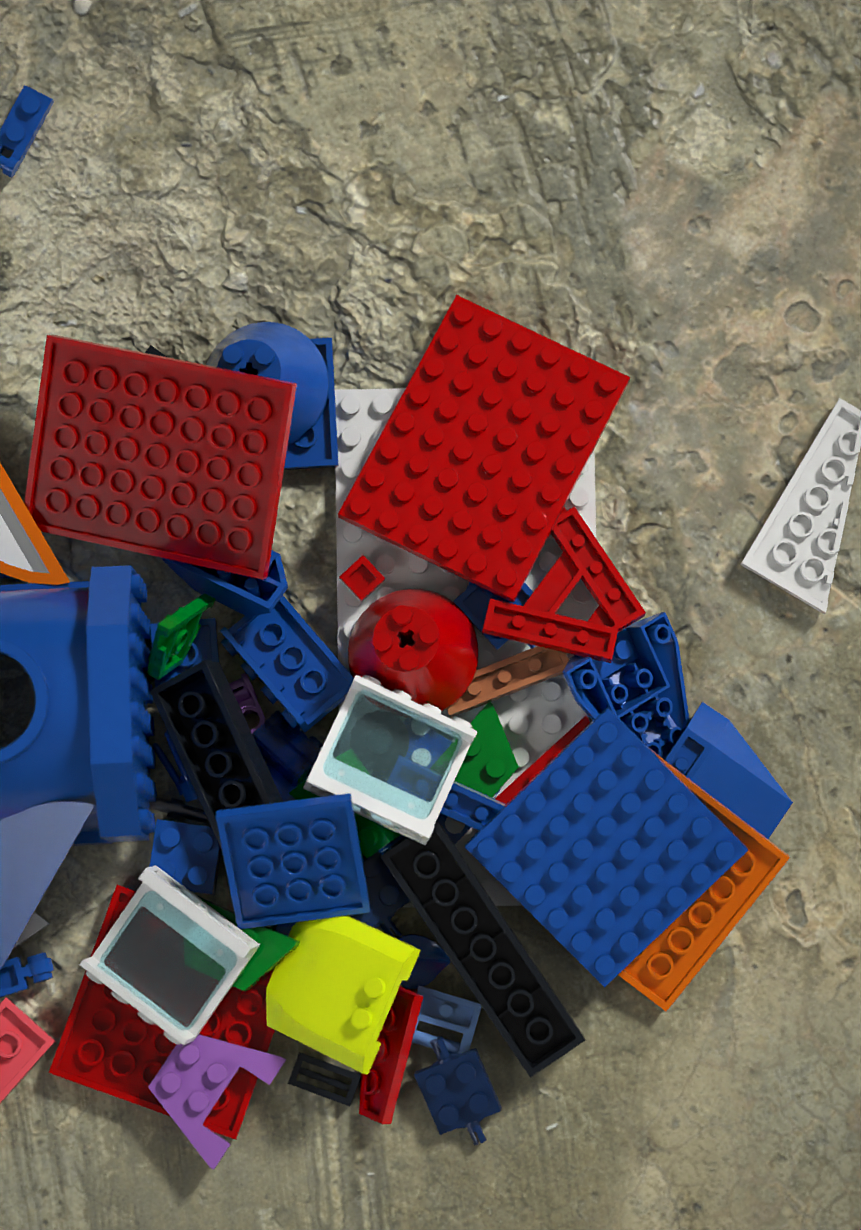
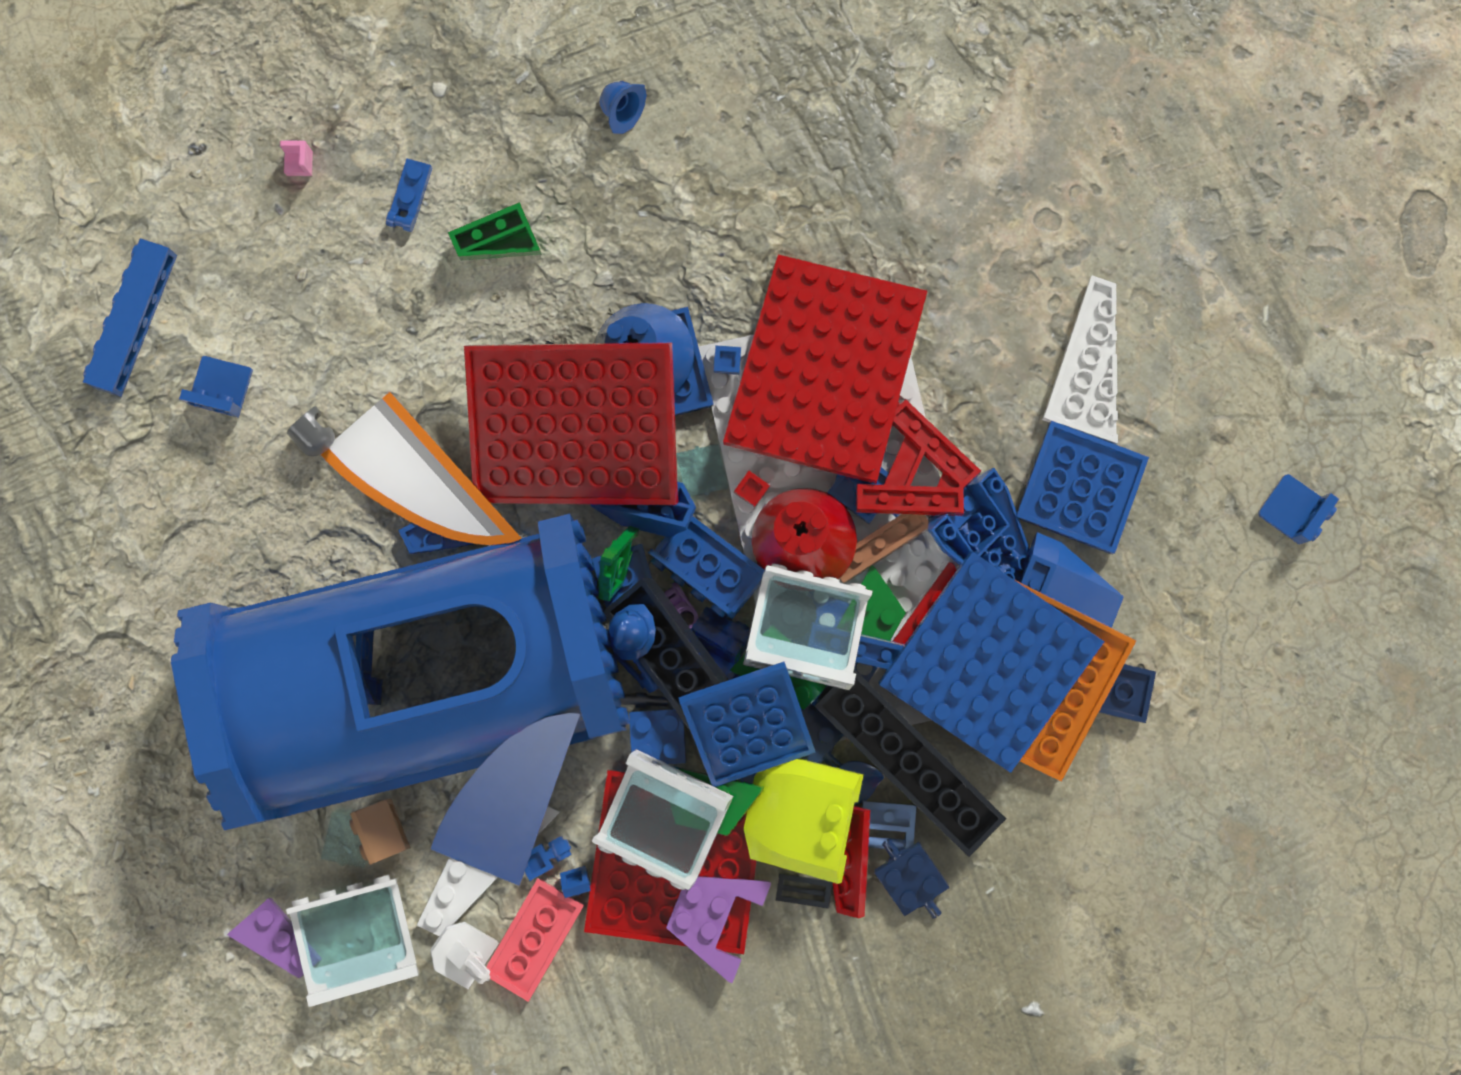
camera: 15 degrees left, 0 degrees up
none -> green wedge [448,202,542,261]
none -> blue plate [560,866,591,898]
none -> blue piece [599,81,647,134]
none -> blue piece [608,604,656,660]
none -> clear light blue piece [676,444,728,497]
none -> blue plate [713,345,741,375]
none -> blue plate [1016,420,1149,555]
none -> dark blue plate [1098,664,1156,723]

